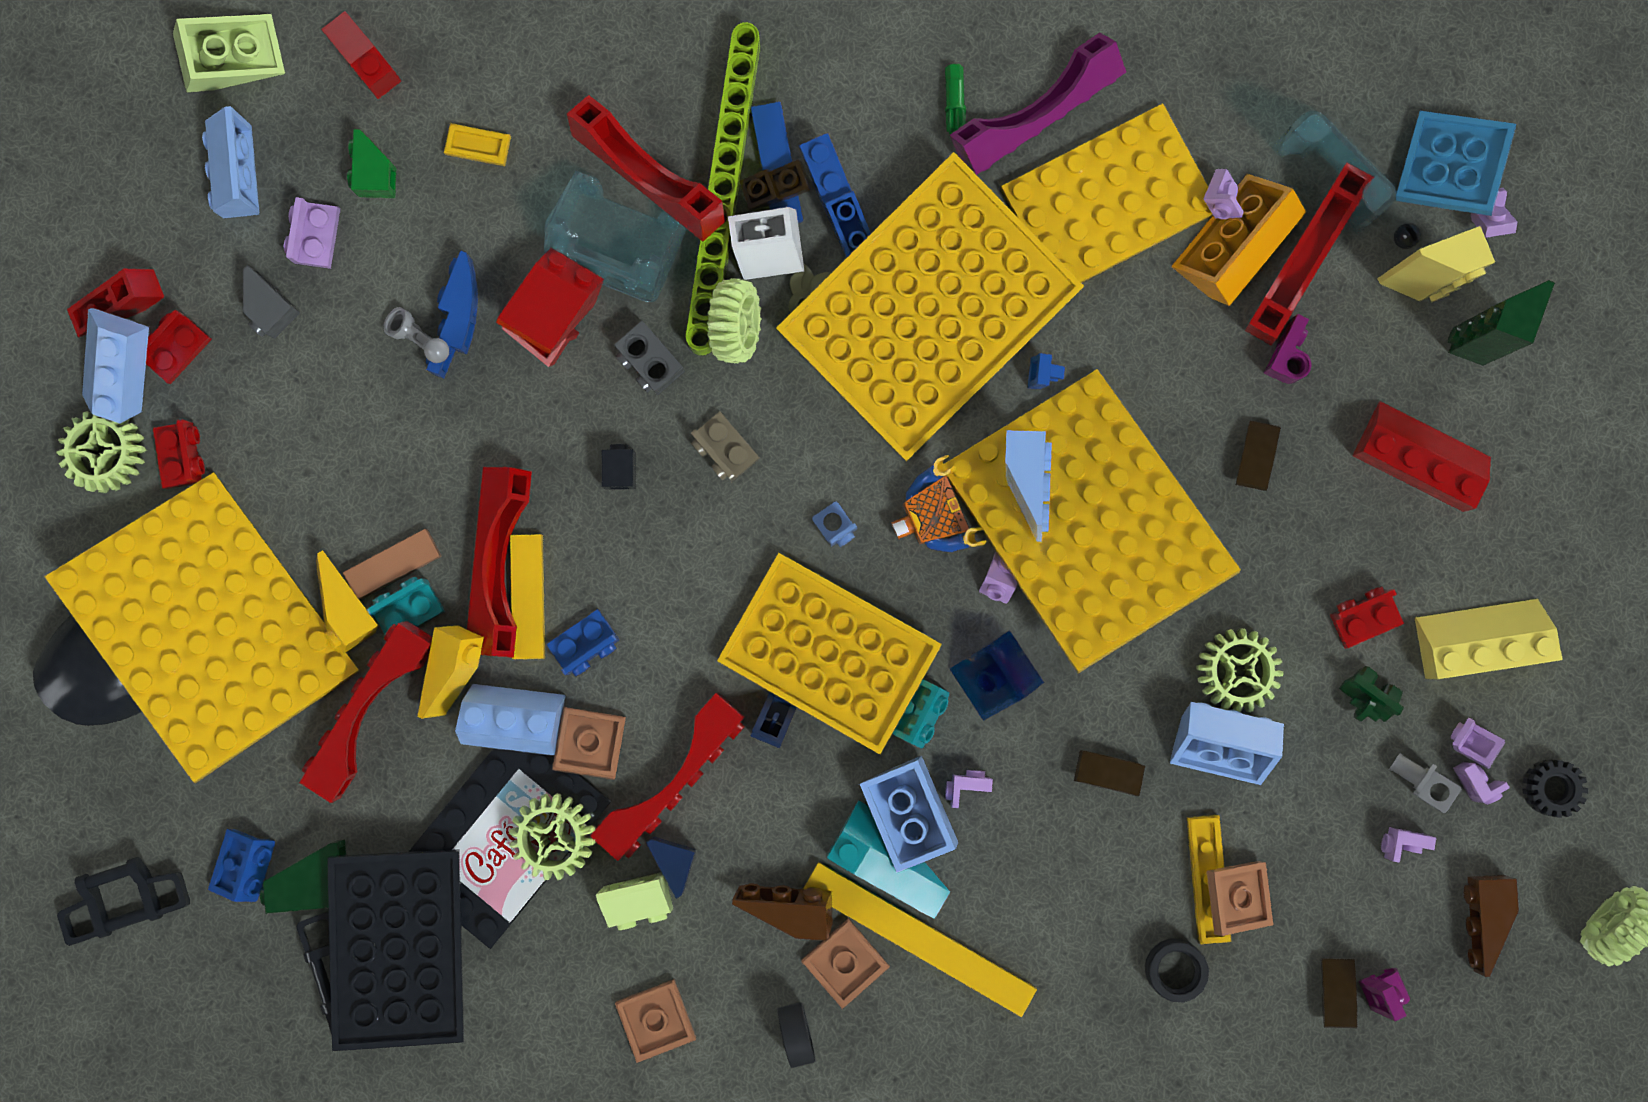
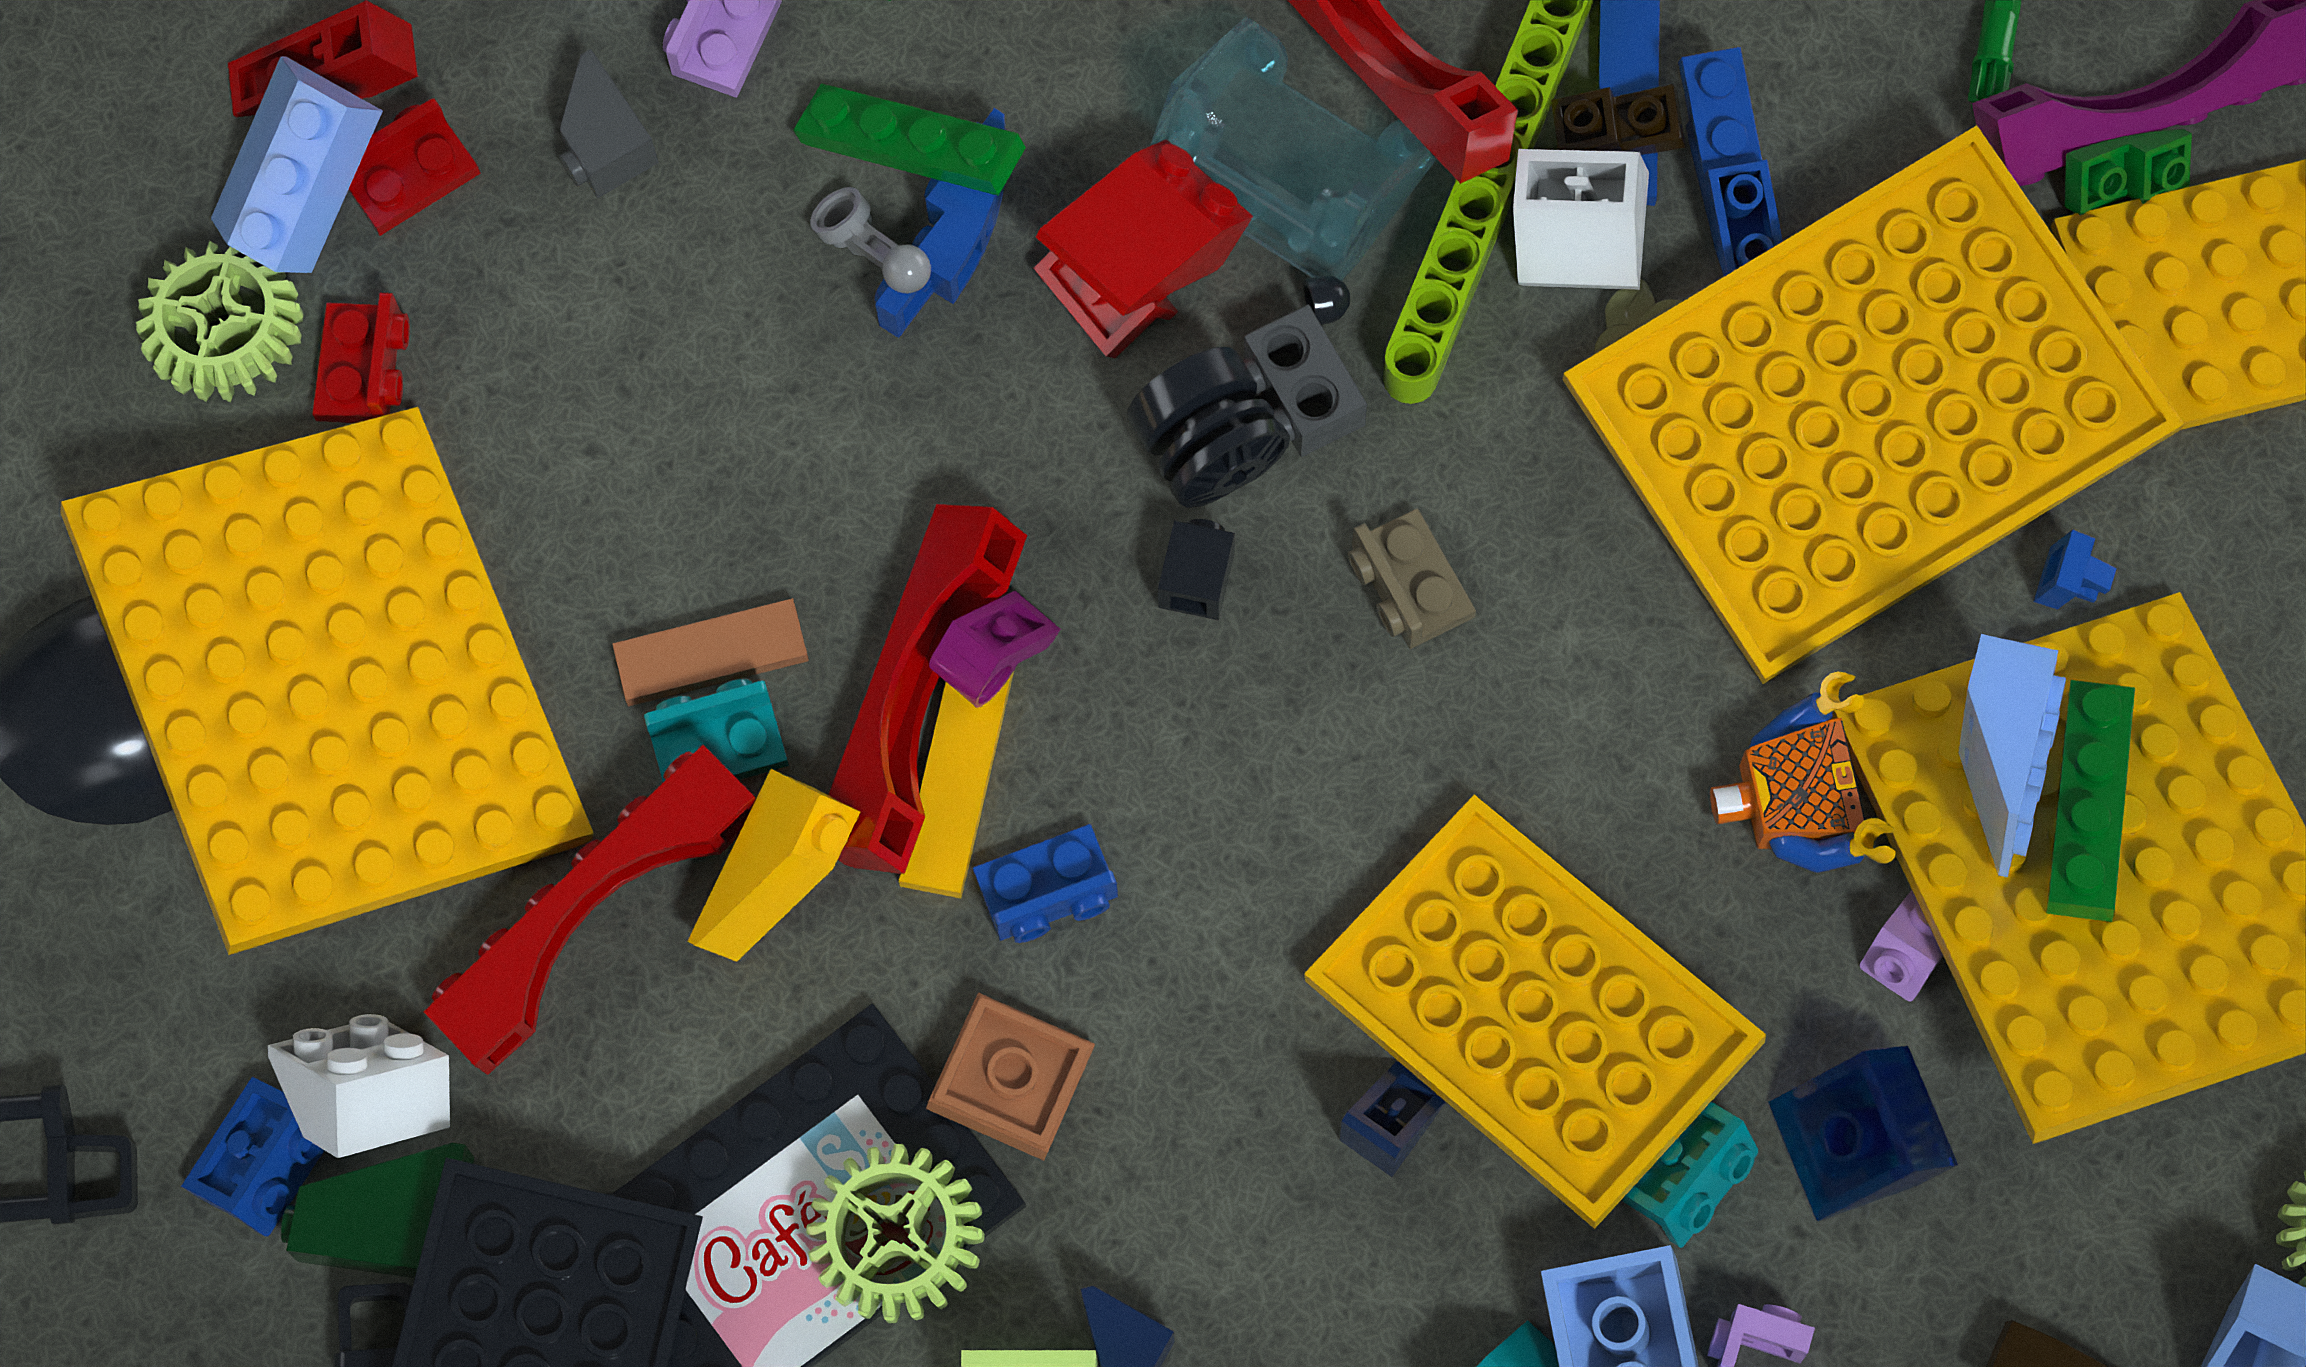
camera: 15 degrees right, 15 degrees down
yellow slope [316,550,378,653] -> none
light blue slope [455,684,565,755] -> none
red arch [590,692,745,861] -> none
yellowish green gear [707,278,762,364] -> none
medium blue bracket [812,502,857,547] -> none
none -> white slope [268,1014,450,1158]
none -> green plate [793,83,1026,196]
none -> magenta plate [929,591,1061,708]
none -> black wheel [1127,347,1290,508]
none -> black hinge [1303,276,1350,325]
none -> green plate [2046,680,2135,922]
none -> green slope [2065,129,2192,216]

